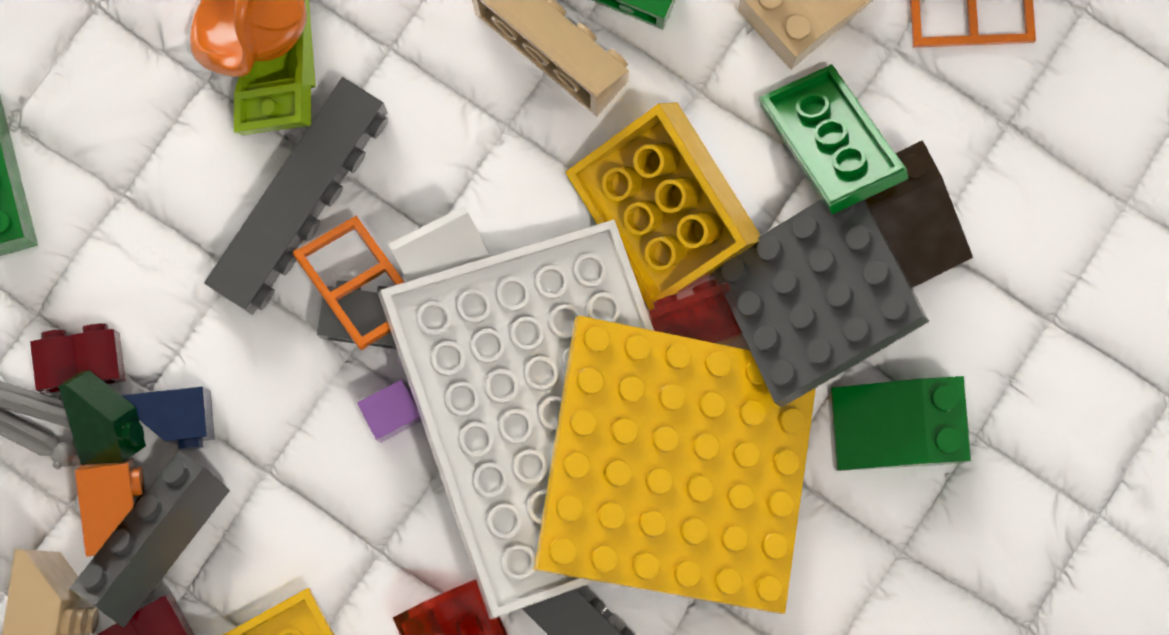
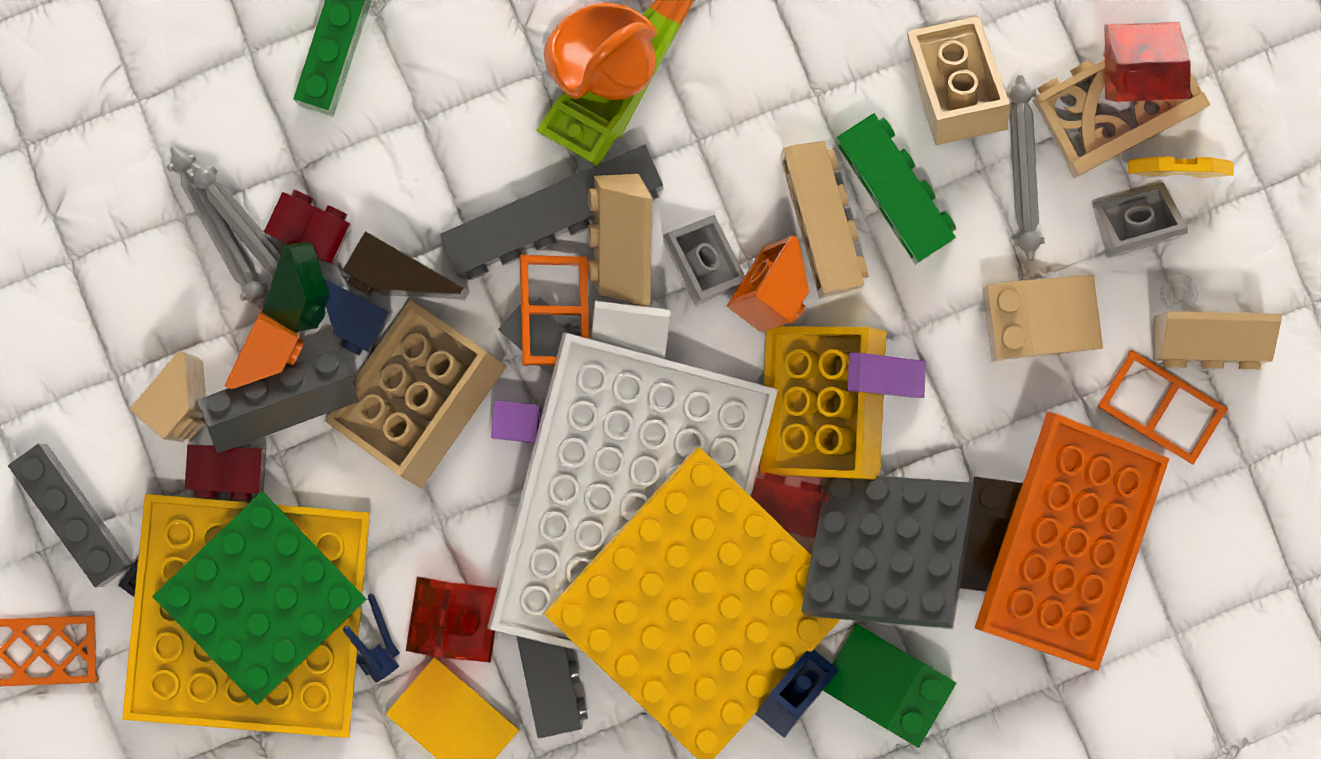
camera: 30 degrees right, 5 degrees up
tile [759,64,908,215] -> none
none -> tan slope [325,300,507,489]
none -> dark brown slope [342,231,469,300]
none -> tan slope [587,174,652,306]
none -> light grey slope [663,215,745,306]
none -> orange slope [726,235,809,332]
none -> dark blue slope [755,649,839,738]
none -> medium lavender tile [848,353,926,398]
none -> orange plate [974,412,1170,671]

